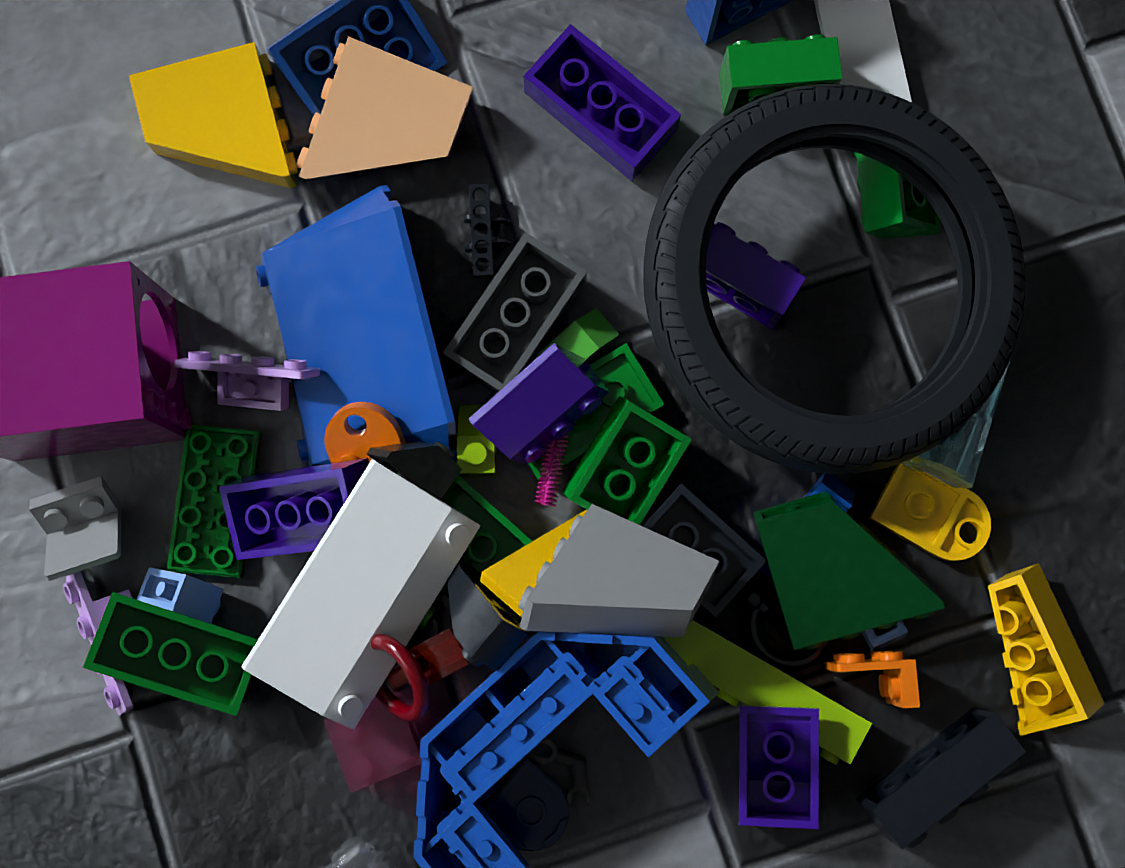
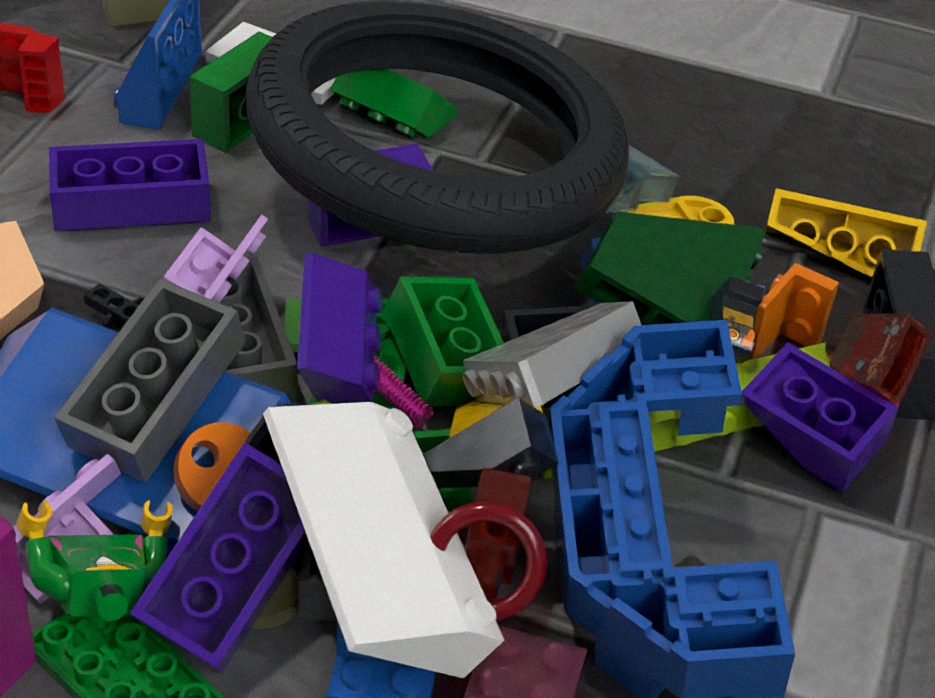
camera: 55 degrees left, 40 degrees down
none -> green torso [17,500,173,621]
none -> dark grey brick [54,278,245,483]
none -> lavender bracket [162,214,268,303]
none -> black leg [709,276,764,364]
none -> clear red torso [825,313,933,407]

